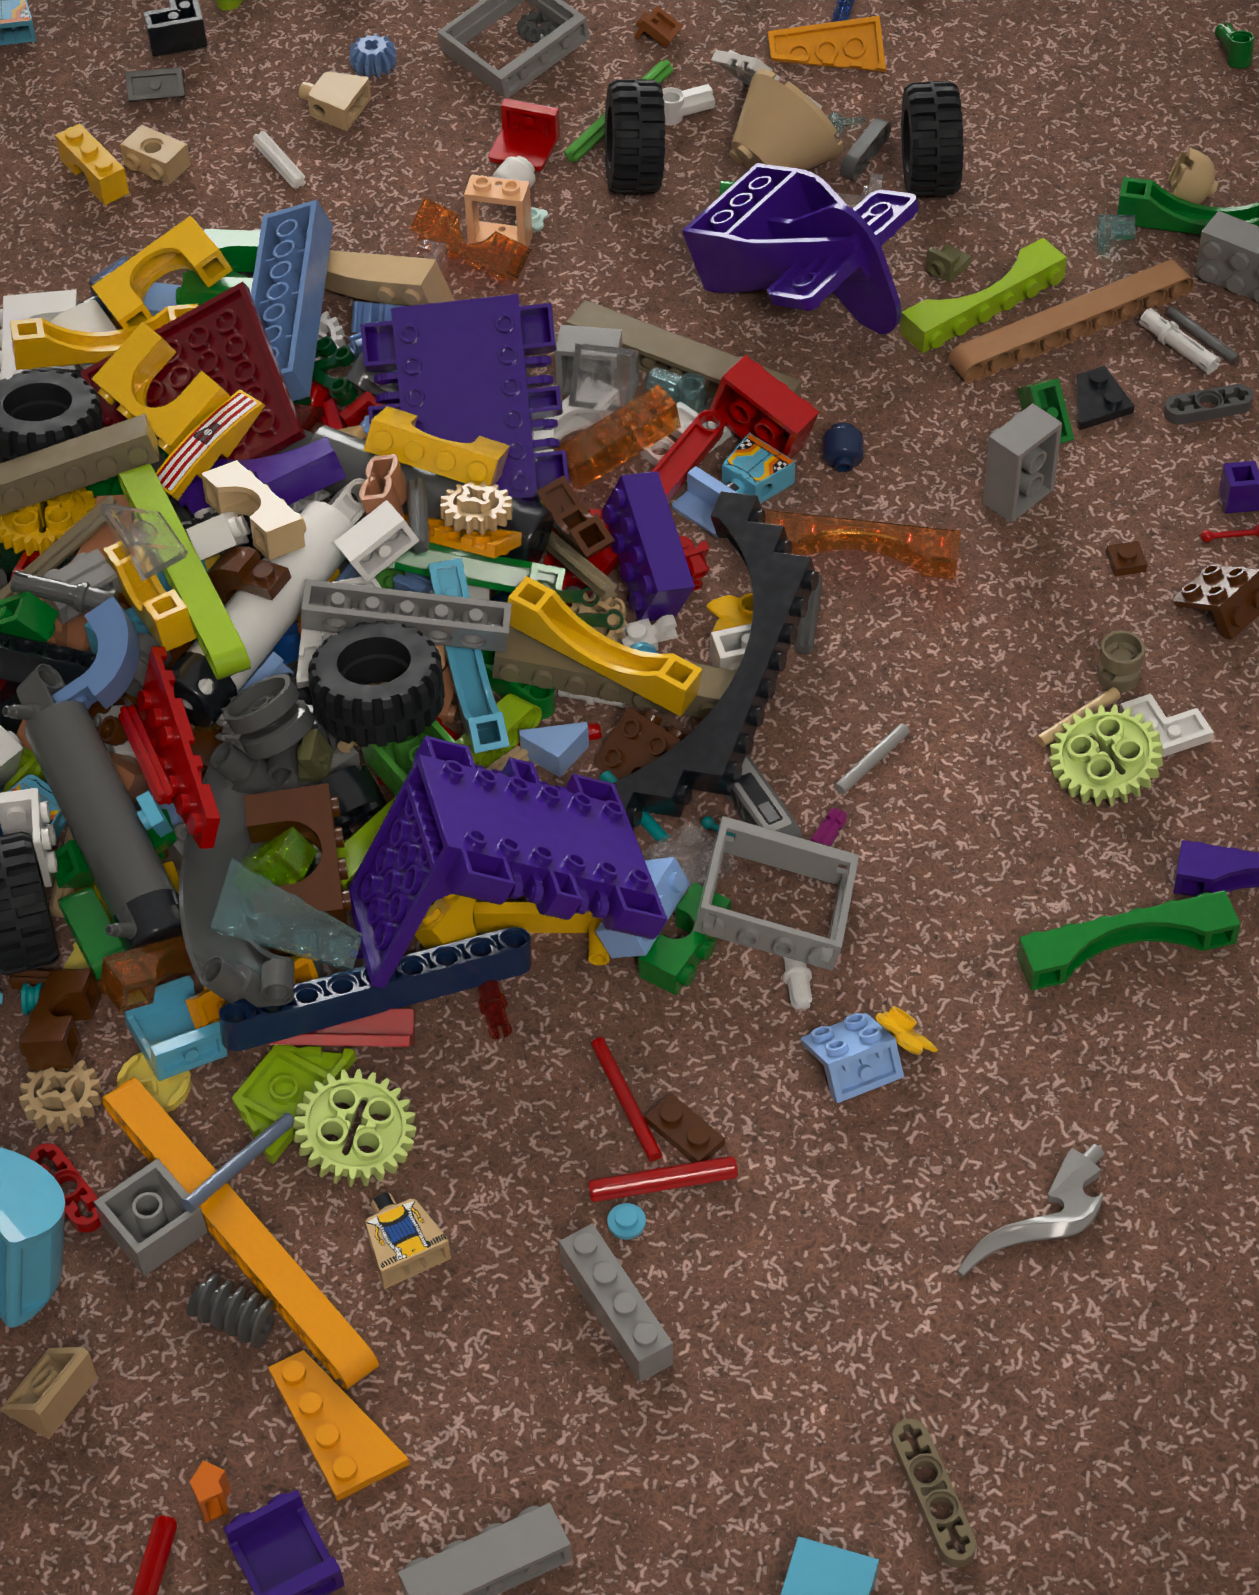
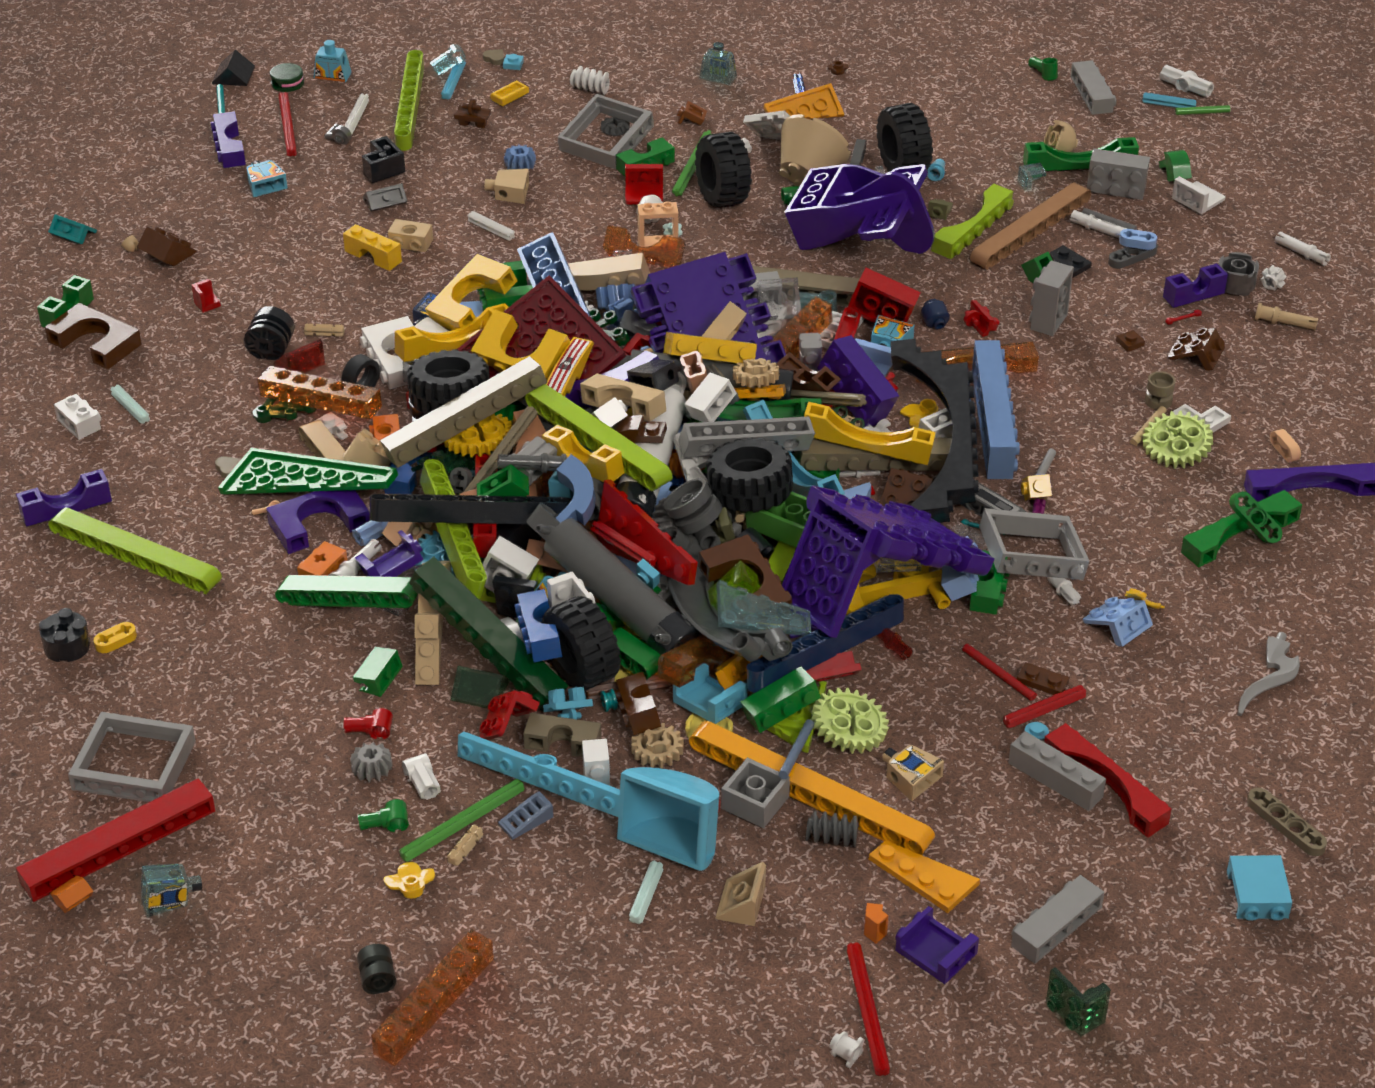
camera: 20 degrees left, 10 degrees down
clear slope [100,503,188,581] -> none
none -> green arch [616,137,675,176]
none -> black torso [627,359,682,391]
none -> tan window [701,301,747,360]
none -> green brick [740,667,821,733]
none -> light grey brick [799,333,822,371]
none -> medium azure cone [927,159,945,181]
none -> red hips [963,300,1000,337]
none -> medium blue brick [972,340,1020,479]
none -> brick [1021,474,1052,501]
none -> red arch [1044,723,1172,838]
none -> light blue beam [1119,229,1157,250]
none -> green beam [1229,491,1282,544]

